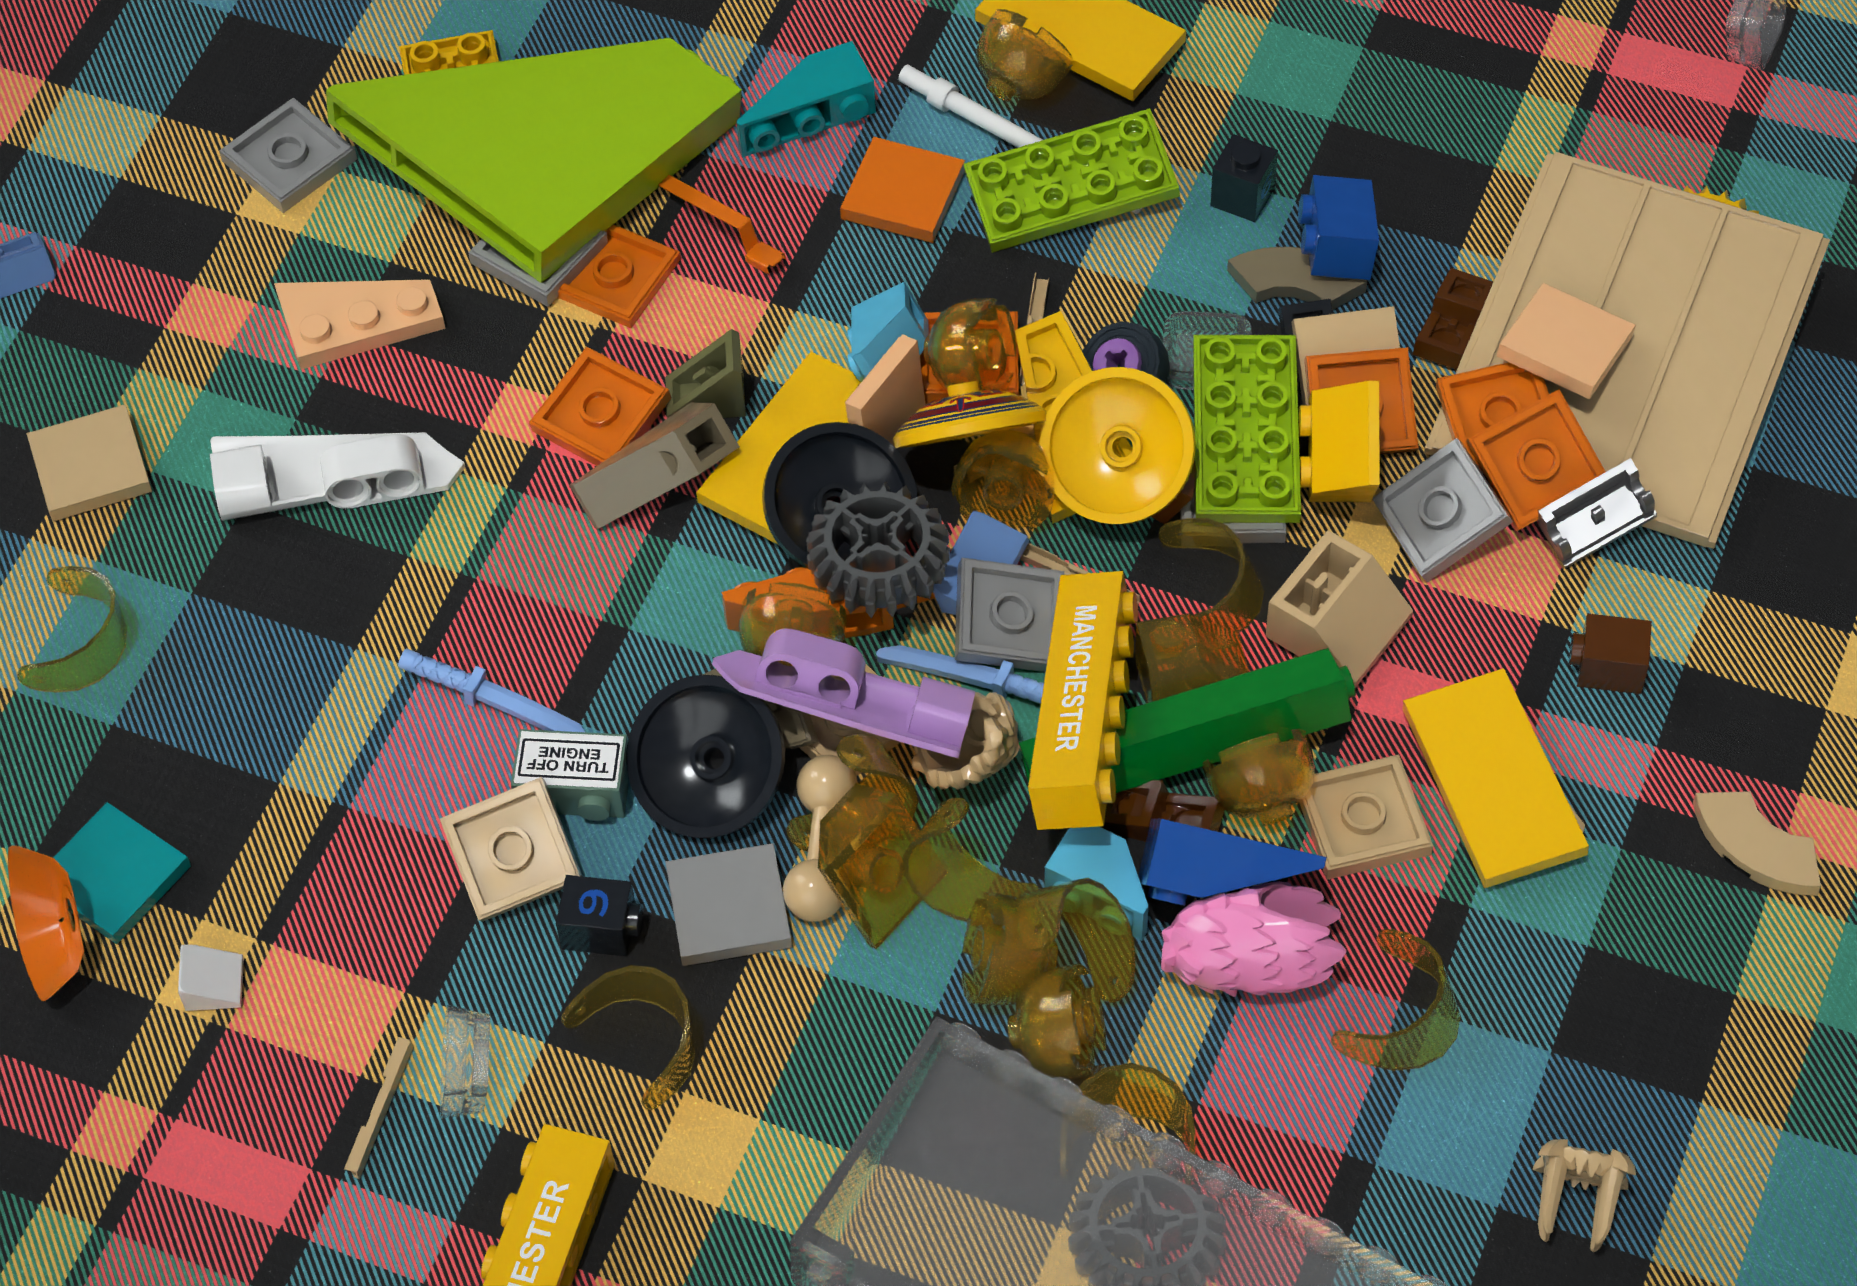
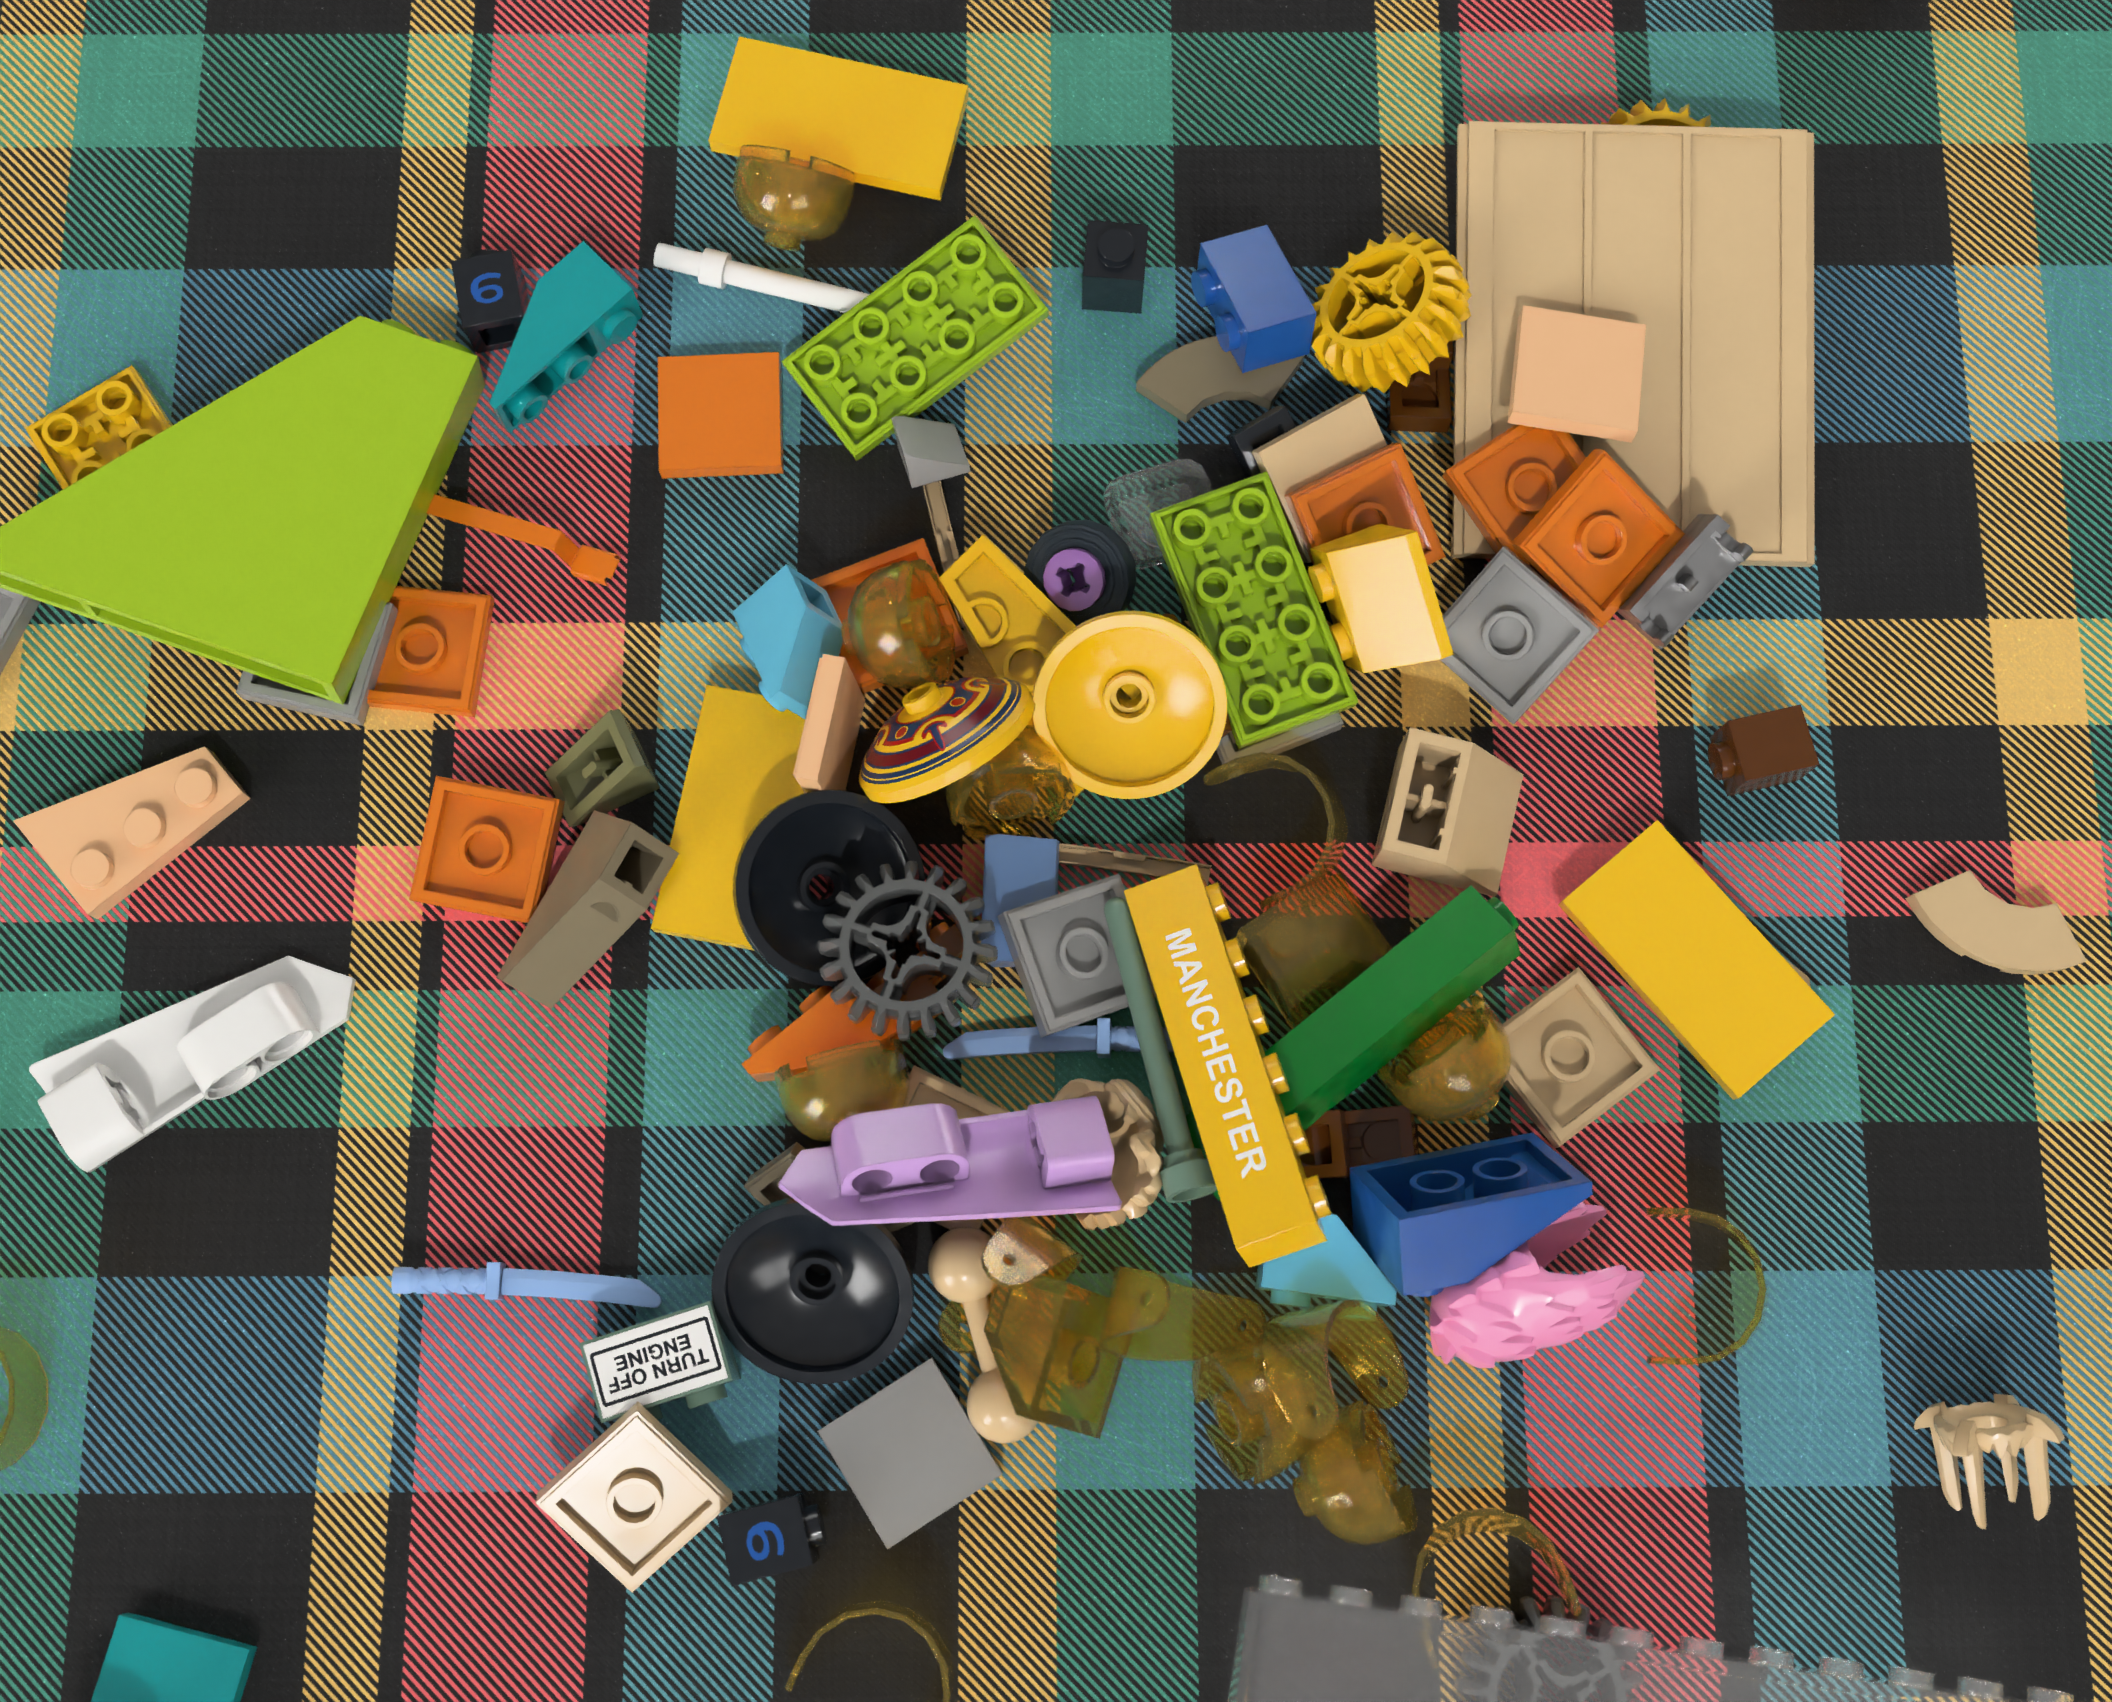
camera: 25 degrees left, 20 degrees up
none -> black brick [451,249,529,354]
none -> light grey slope [891,416,971,488]
none -> sand green piece [1104,897,1217,1203]
none -> yellow gear [1311,231,1472,393]

